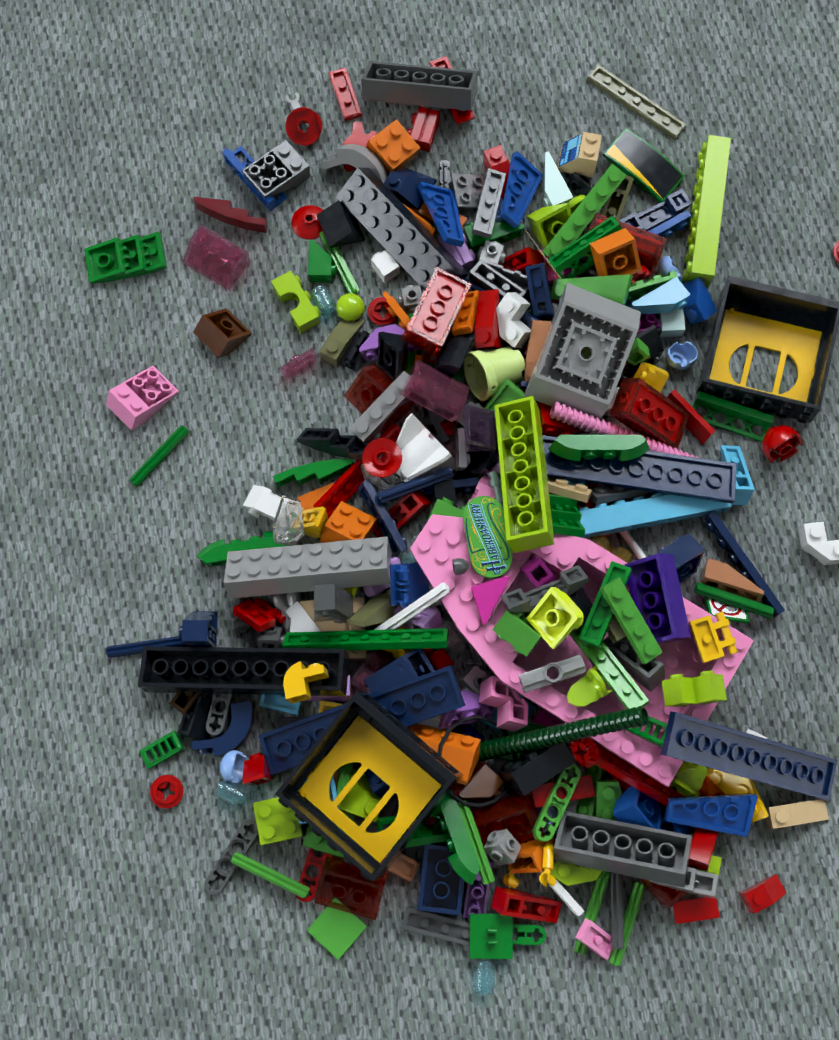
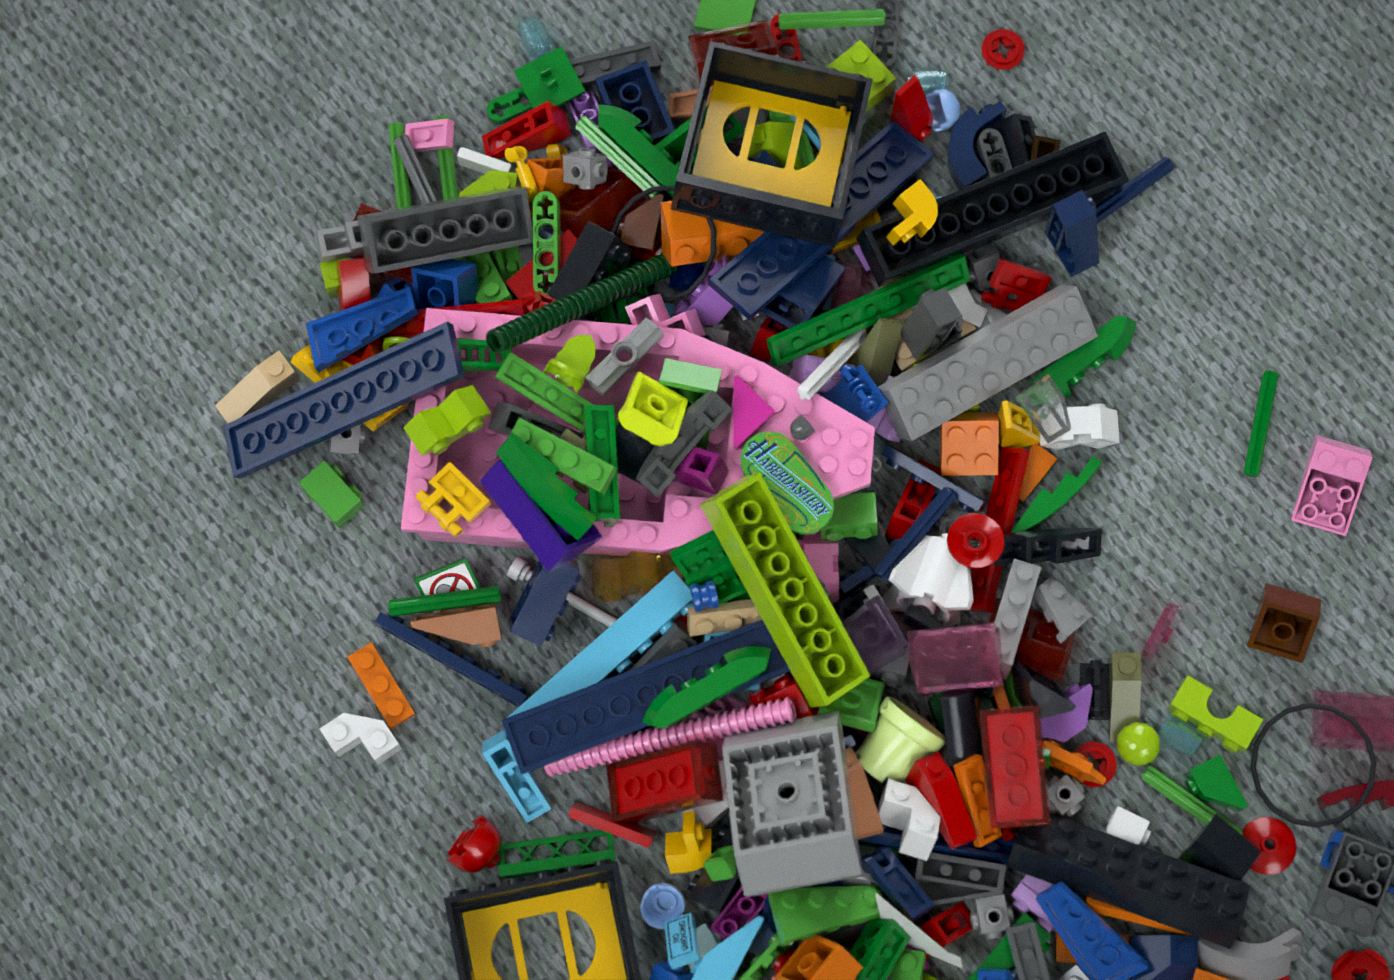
camera: 155 degrees right, 0 degrees up
green slope [139,730,185,770] -> none
red slope [672,897,720,924] -> none
red slope [739,874,786,913] -> none
none -> bright green brick [299,461,364,528]
none -> orange plate [347,642,416,730]
none -> green slope [496,432,597,540]
none -> medium azure tile [664,913,700,969]
none -> blue wheel [690,580,719,612]
none -> light grey wing [1033,576,1092,643]
none -> black piece [1250,703,1377,828]

